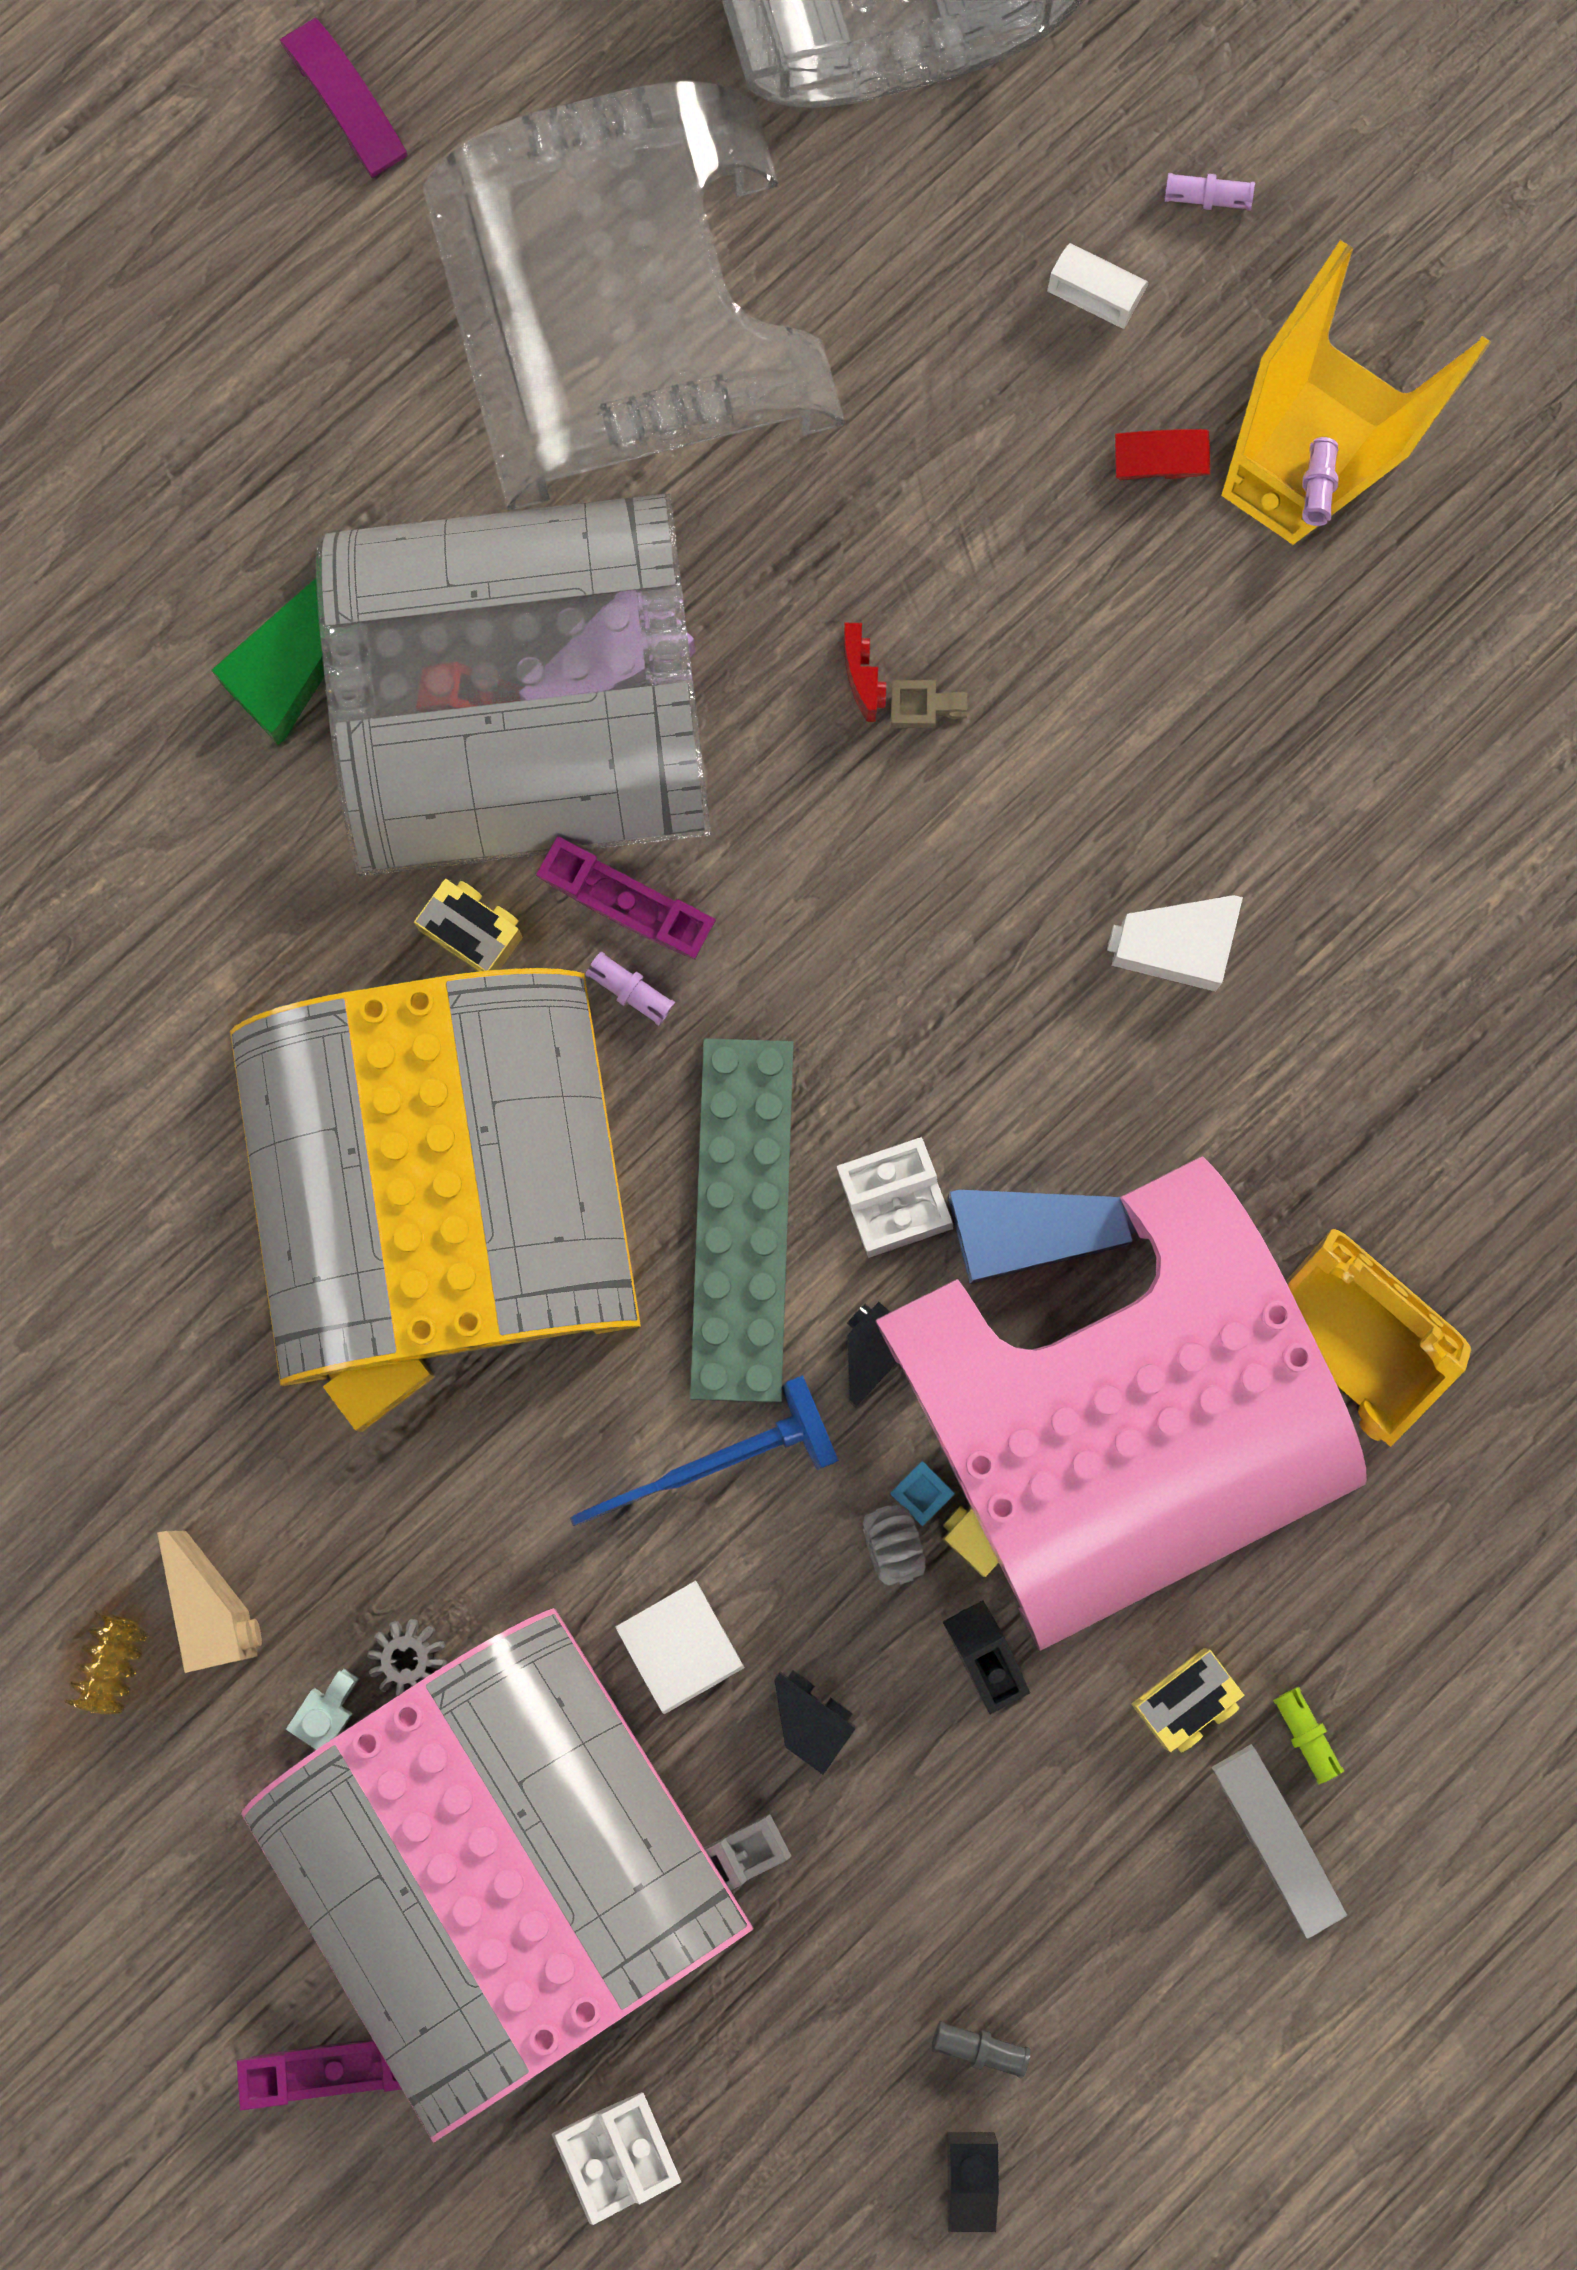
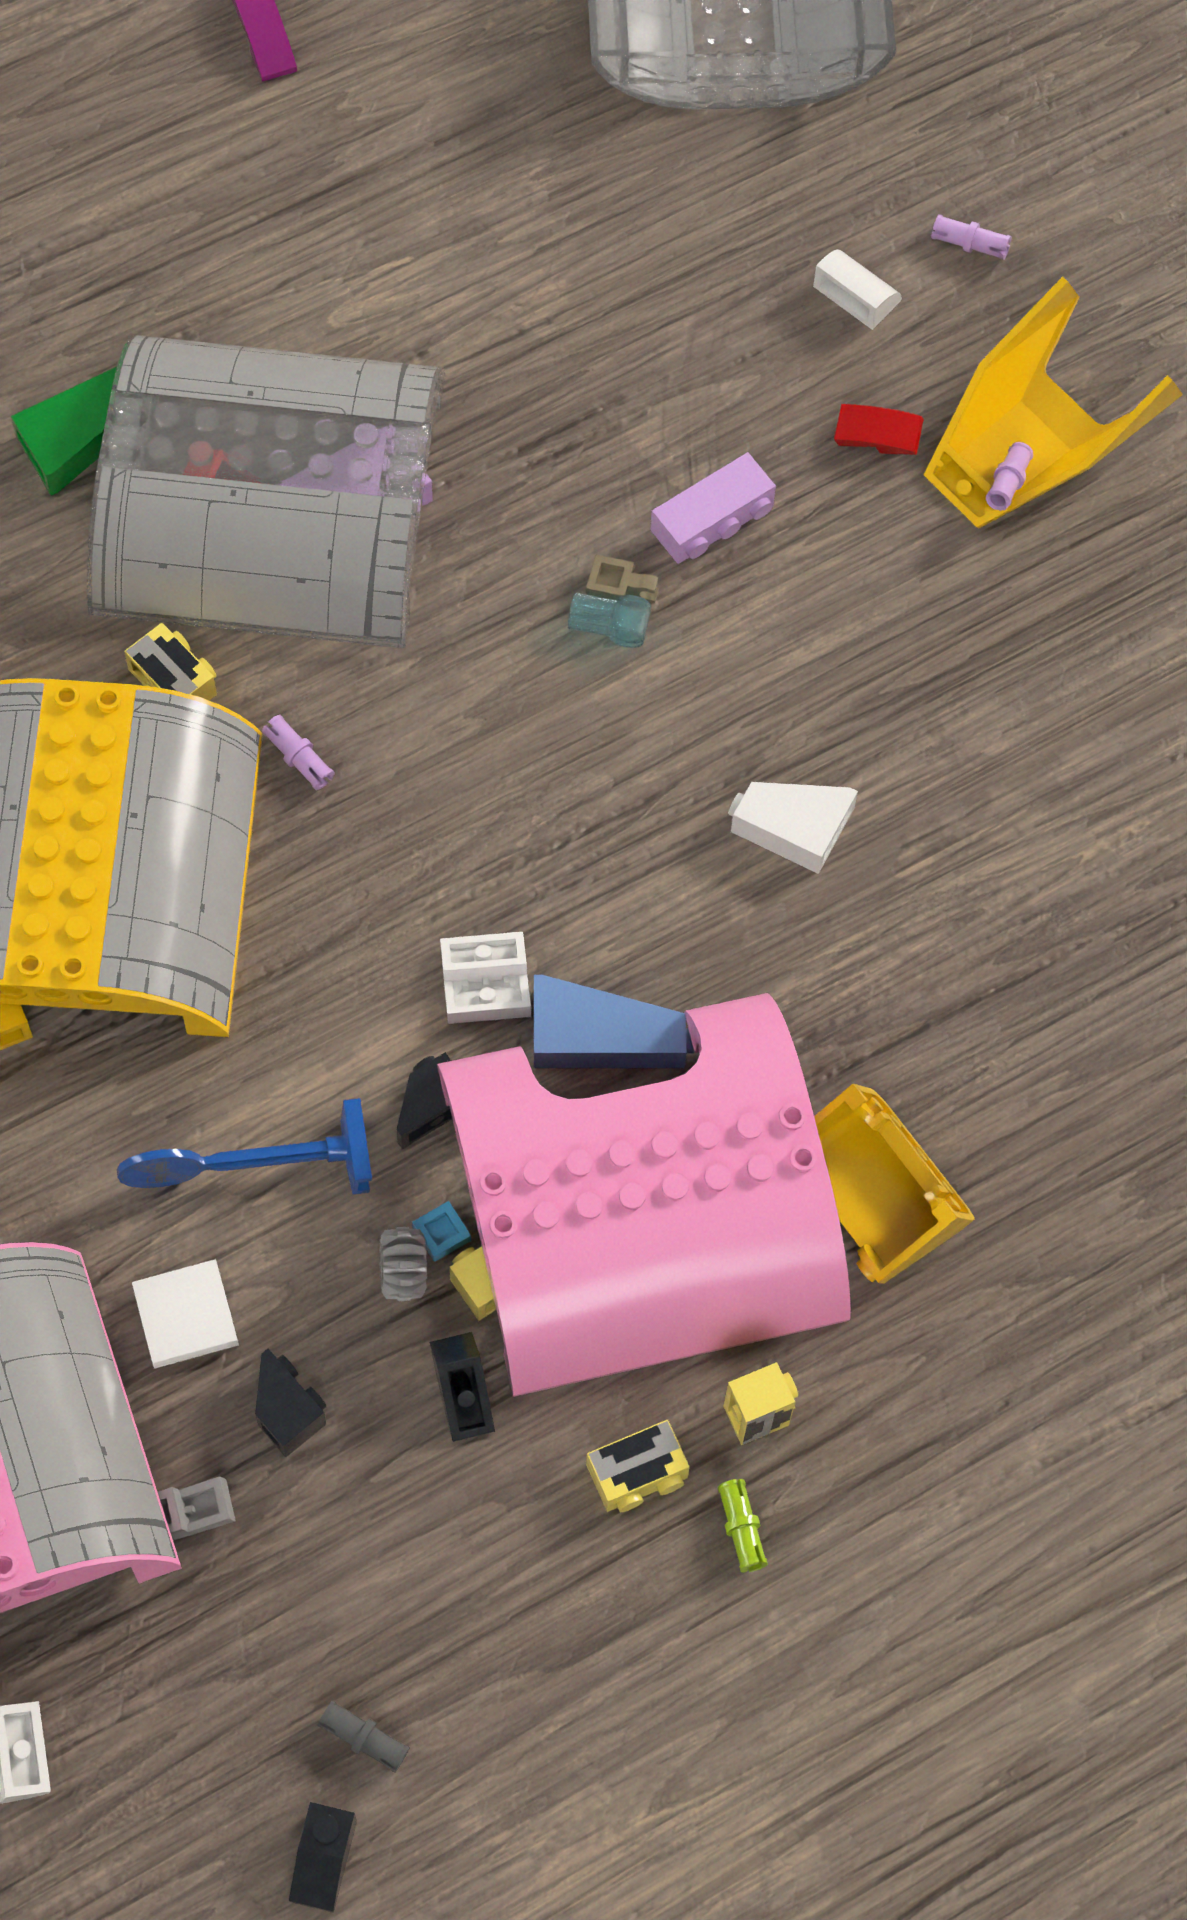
camera: 10 degrees right, 15 degrees down
clear slope [423,82,845,511] -> none
magenta slope [536,836,716,960] -> none
sand green plate [690,1038,794,1403] -> none
red slope [844,622,886,722] -> none
light grey slope [1211,1744,1347,1939] -> none
none -> clear light blue piece [568,593,652,648]
none -> lavender brick [651,452,776,564]
none -> light yellow brick [724,1362,798,1445]

